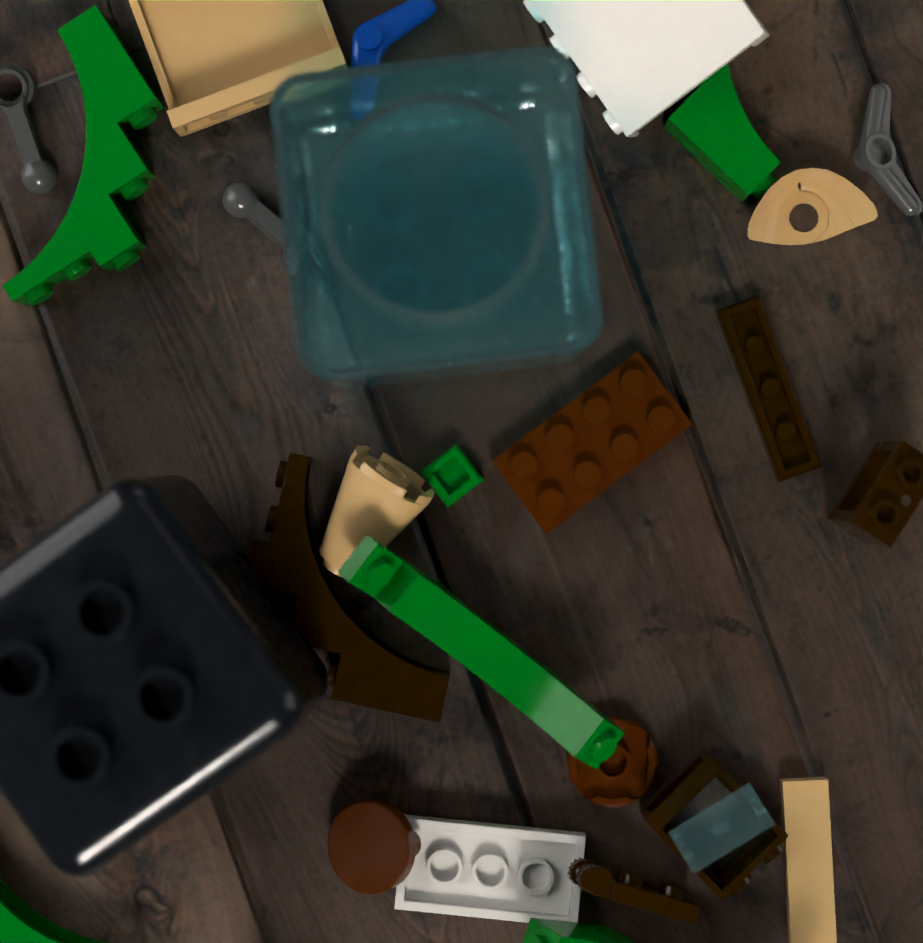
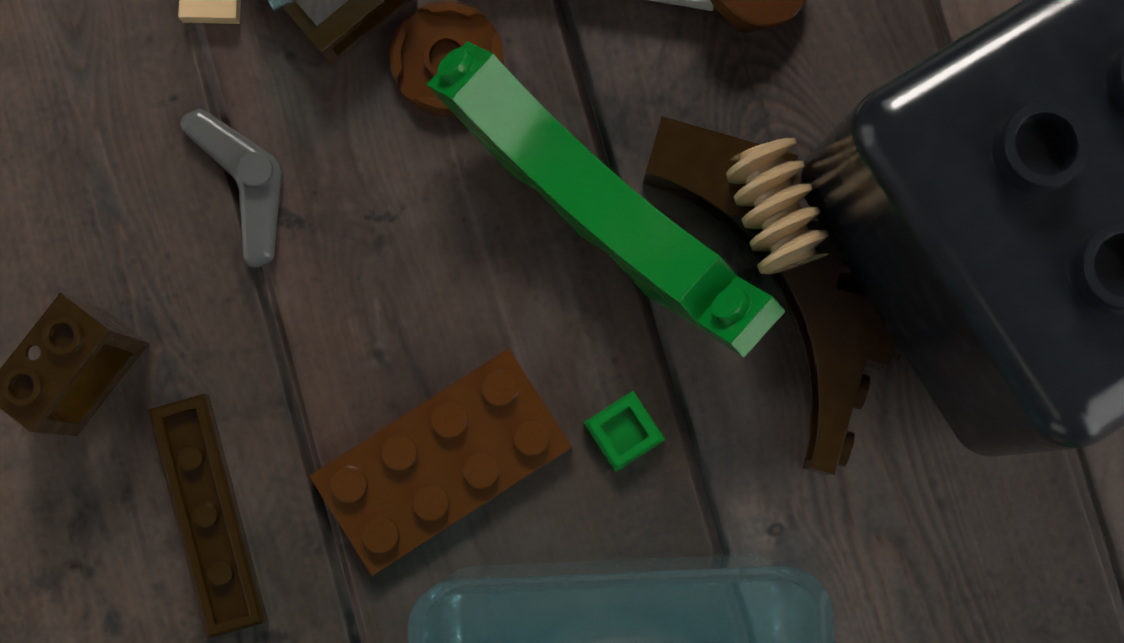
camera: 175 degrees left, 5 degrees down
tan cone [319,446,435,577] -> none
none -> dark grey piece [179,109,284,268]
none -> tan piece [726,138,829,274]

